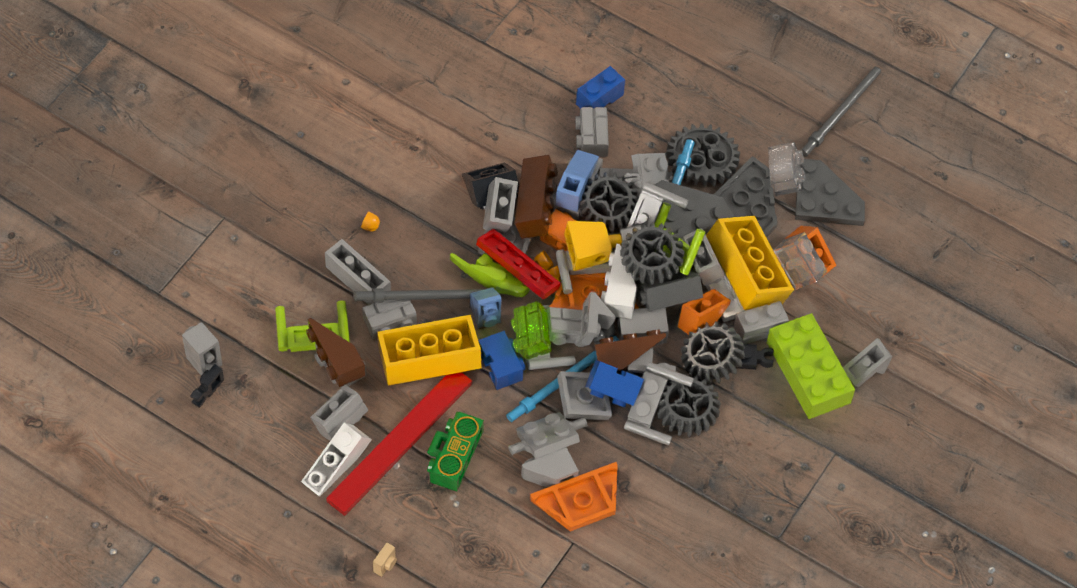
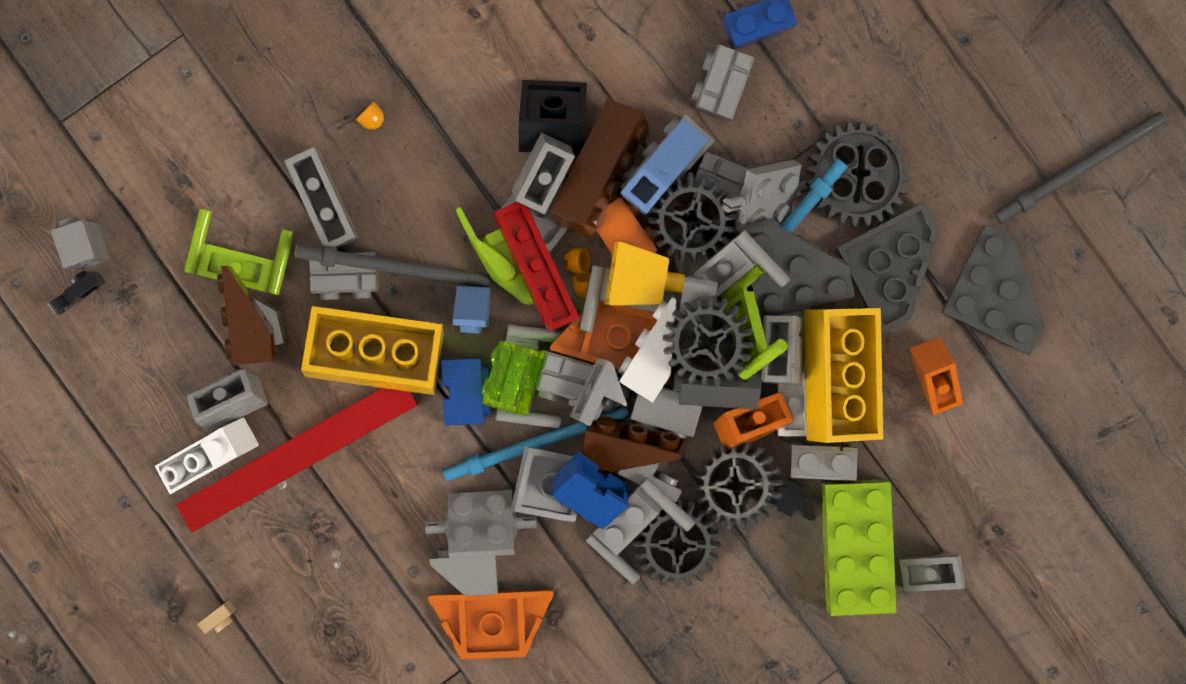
camera: 25 degrees right, 30 degrees up
green piece [427,412,484,492] -> none
clear brick [768,142,805,196] -> none
clear brick [773,232,827,289] -> none

